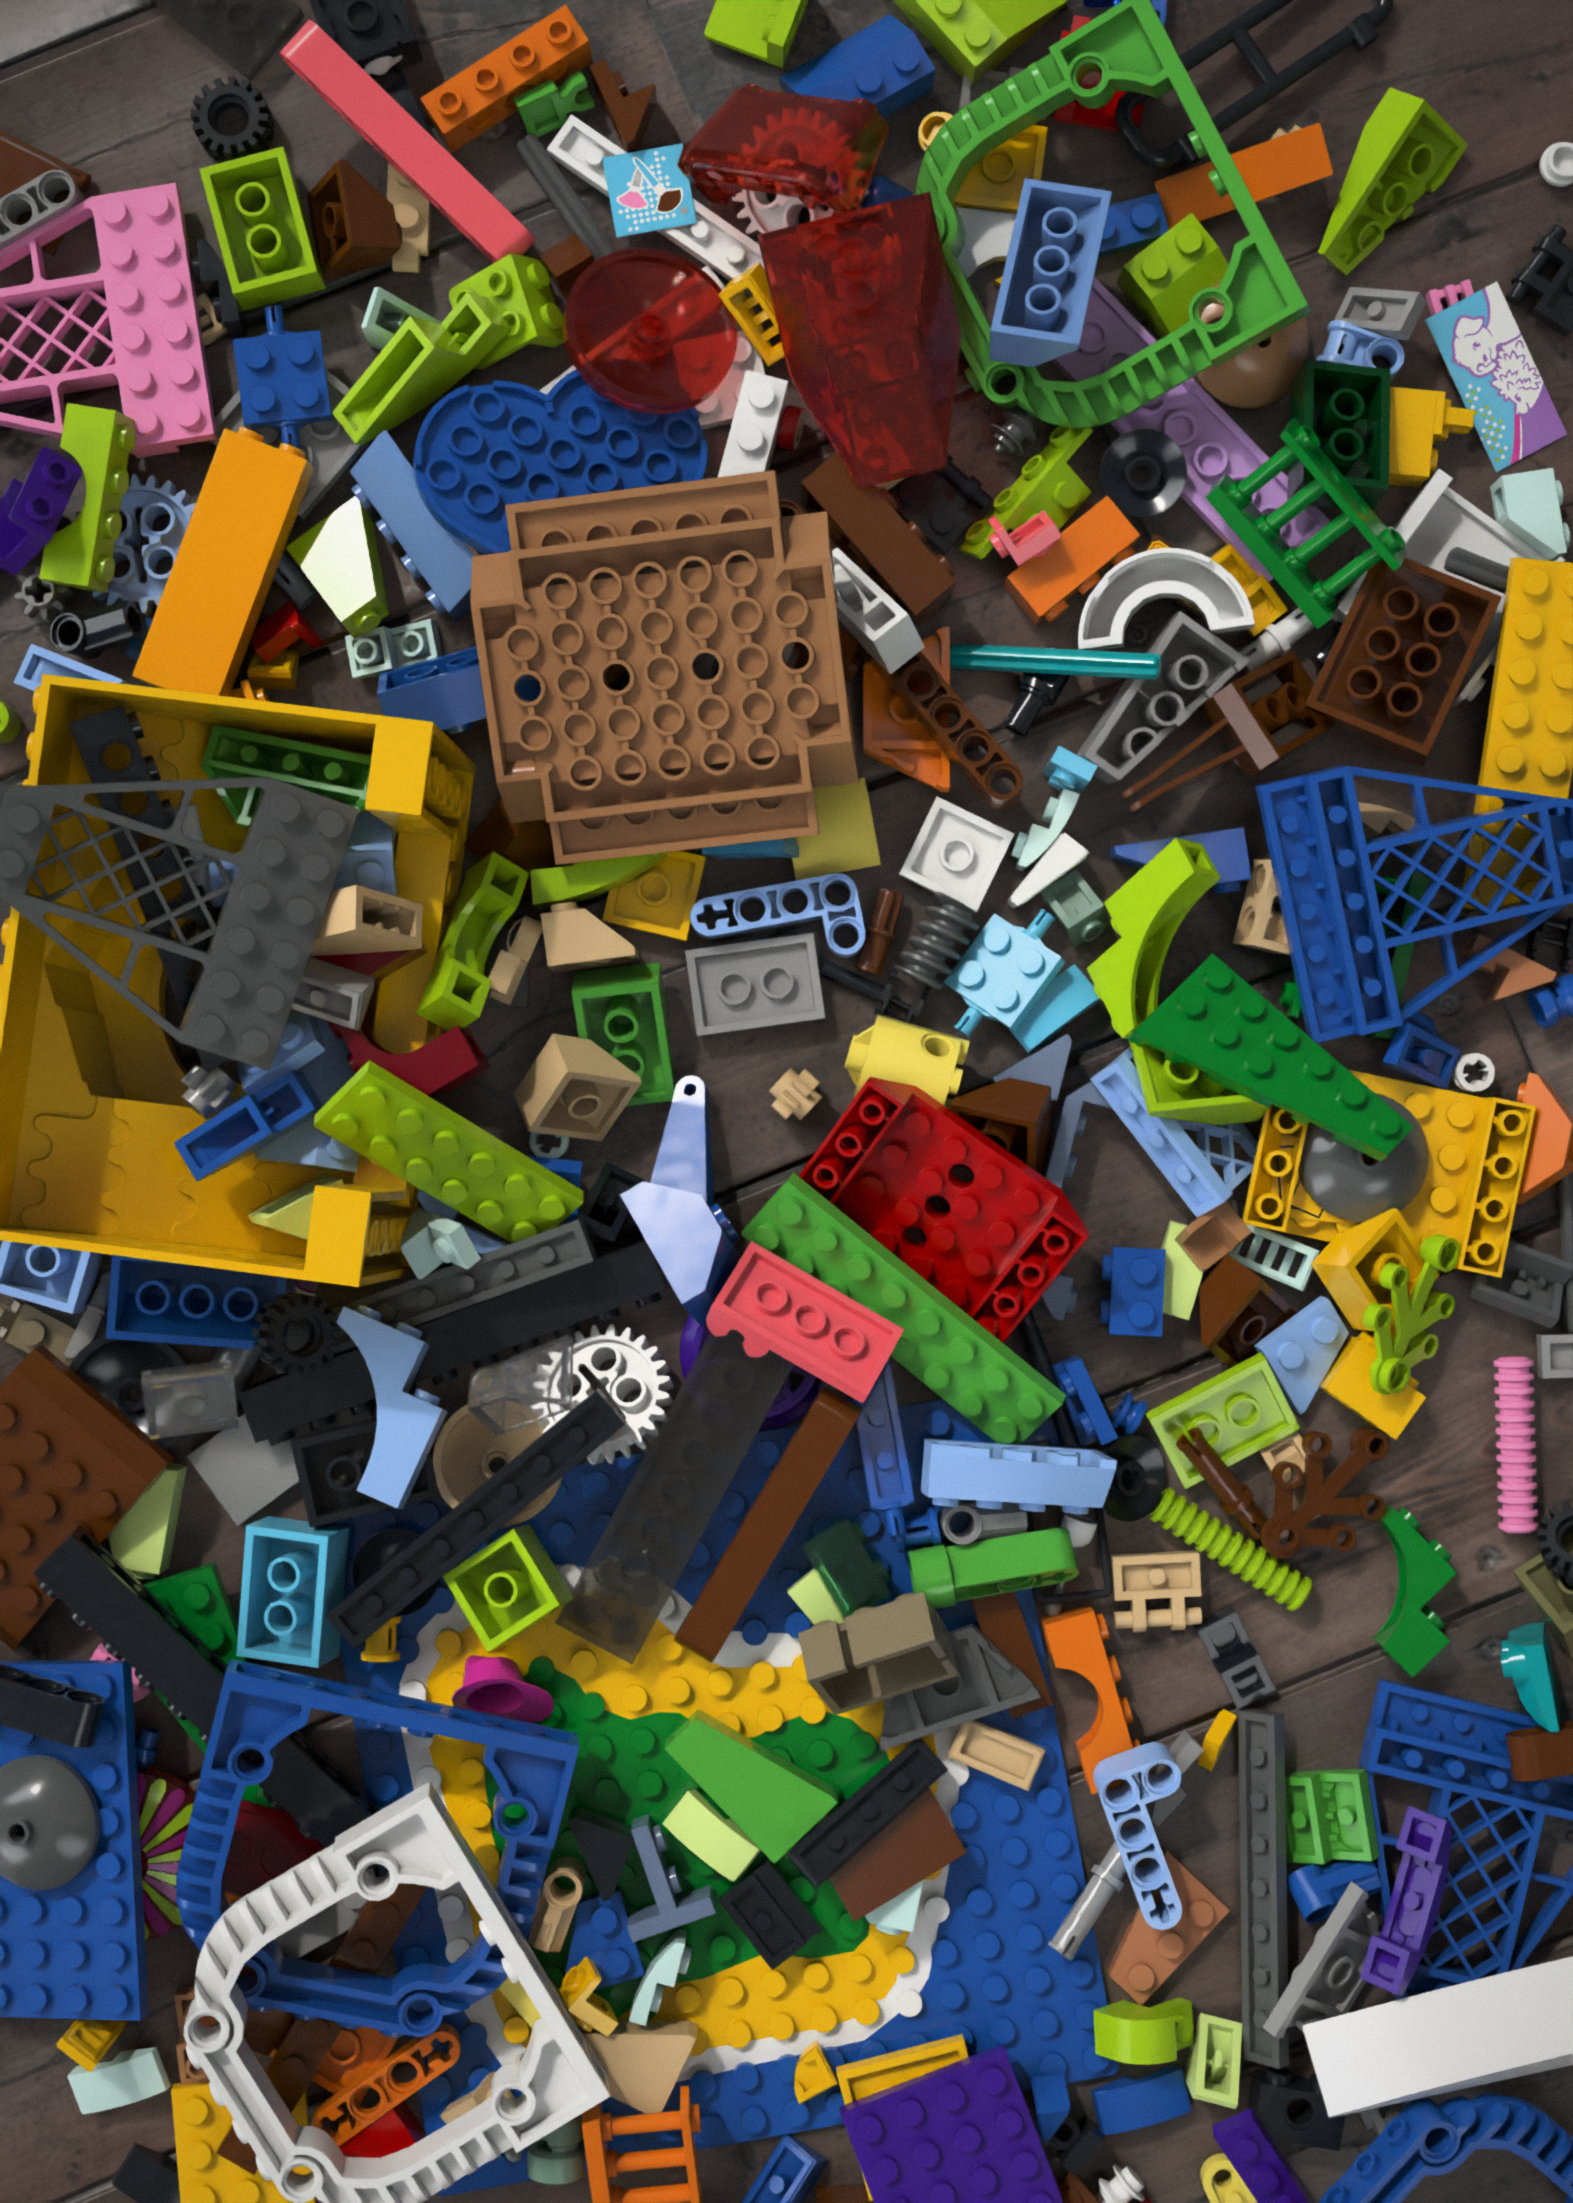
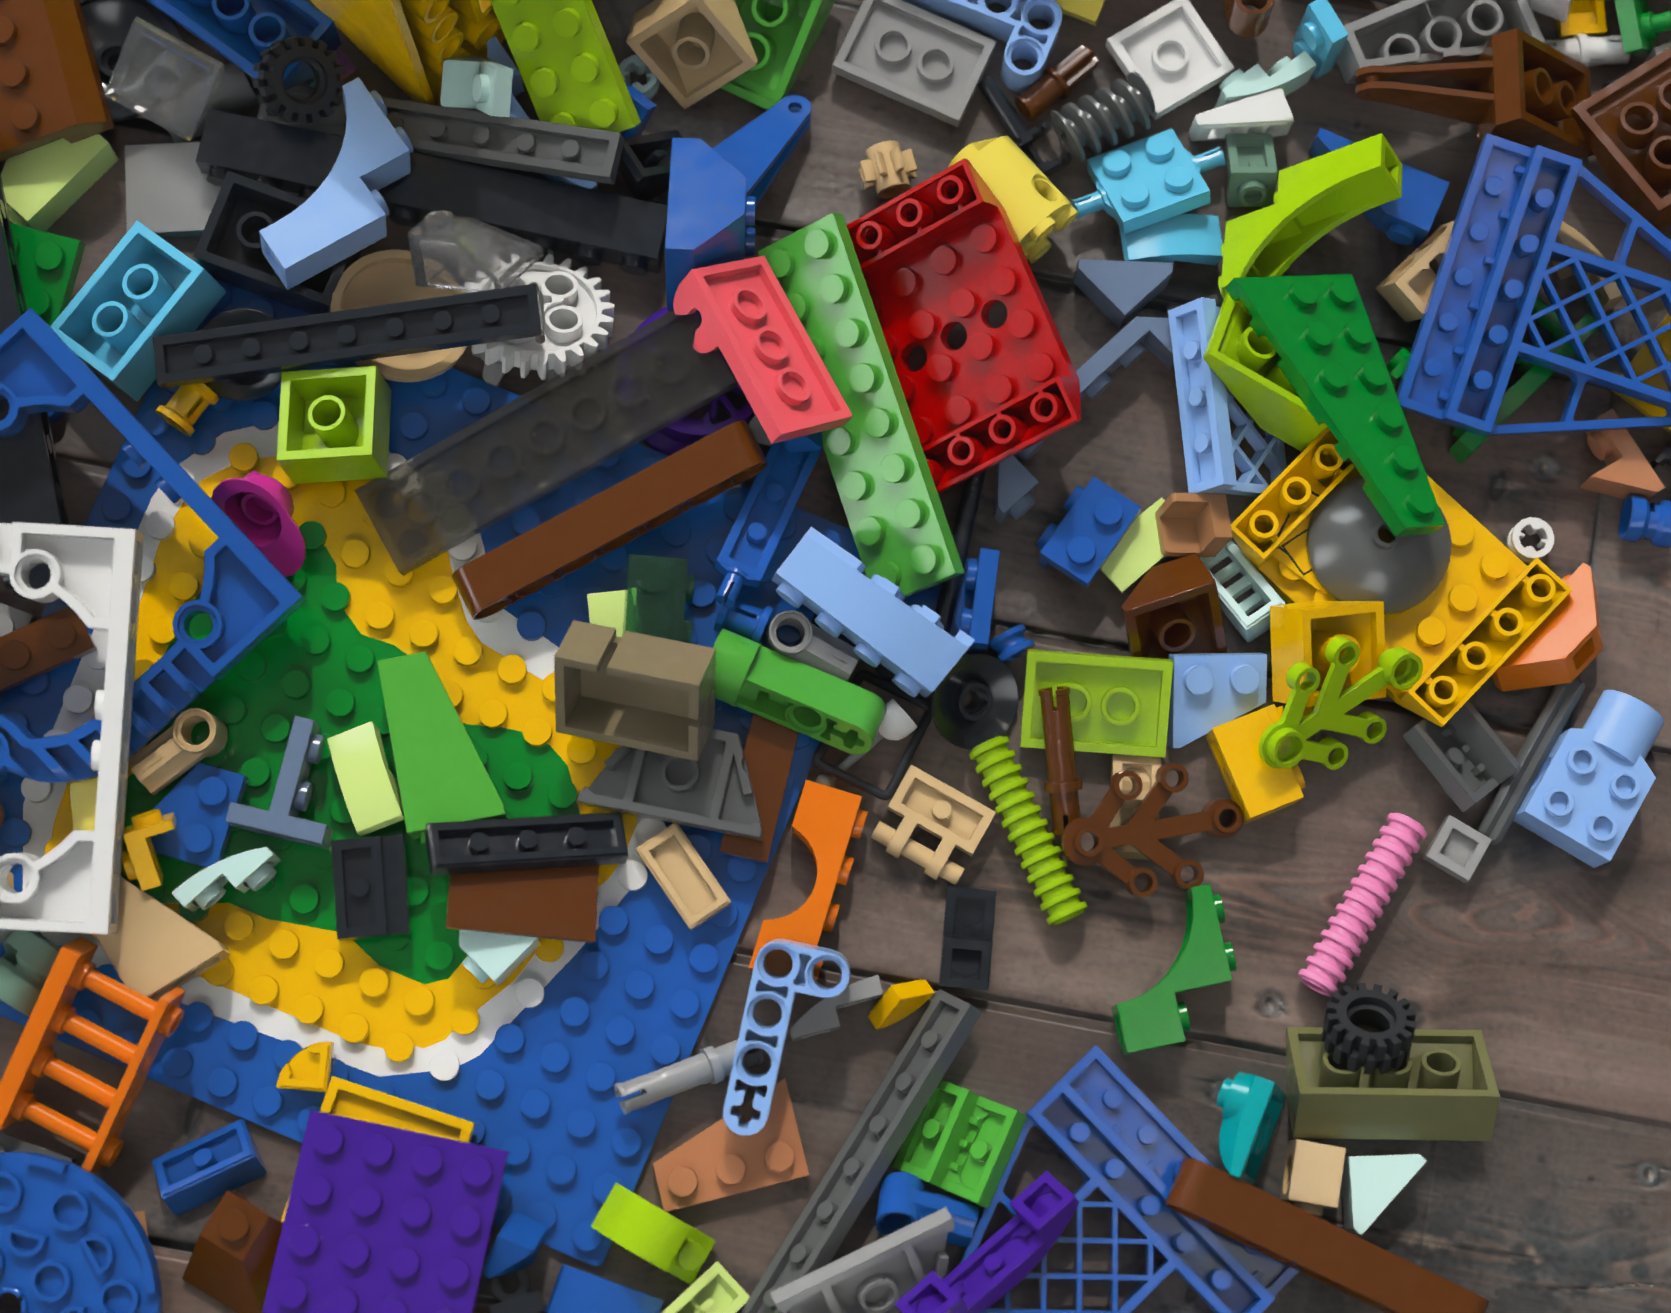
camera: 30 degrees right, 10 degrees down
black slope [568,1807,634,1902] -> none
reddish brown slope [951,1078,1051,1174] -> none
blue slope [1382,1011,1461,1090] -> none

